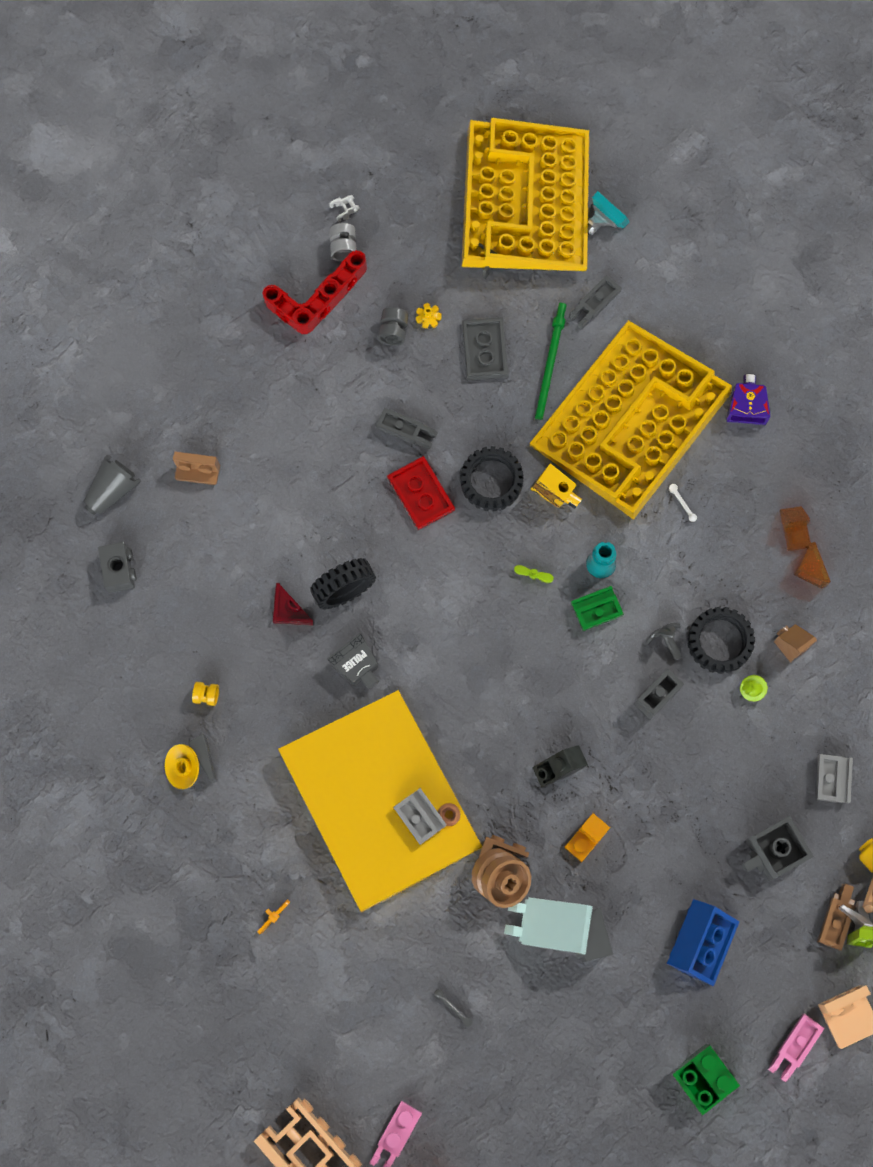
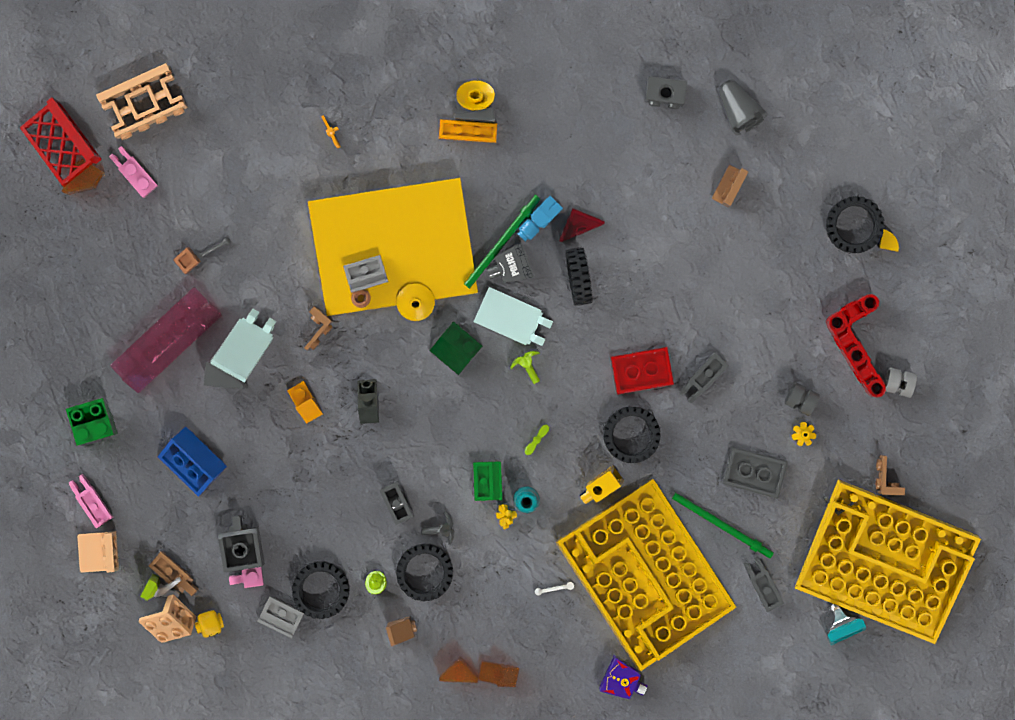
camera: 105 degrees right, 15 degrees up
yellow wheel [192,681,219,706] -> none
white piece [329,195,360,222] -> none
medium nougat wheel [472,848,531,908] -> none
none -> clear pink slope [110,287,222,393]
none -> nougat tile [173,247,201,274]
none -> bright pink plate [229,567,264,588]
none -> black tyre [292,561,350,619]
none -> yellow dish [396,283,435,321]
none -> dark green slope [429,321,483,375]
none -> light orange tile [439,119,498,143]
none -> green bar [464,195,541,289]
none -> light aqua tile [474,287,553,346]
none -> yellow plant [496,504,517,529]
none -> lime plant [510,351,540,384]
none -> dark azure piece [517,196,563,241]
none -> black tyre [826,196,885,253]
none -> medium nougat bracket [875,455,905,495]
none -> yellow tile [879,229,899,252]

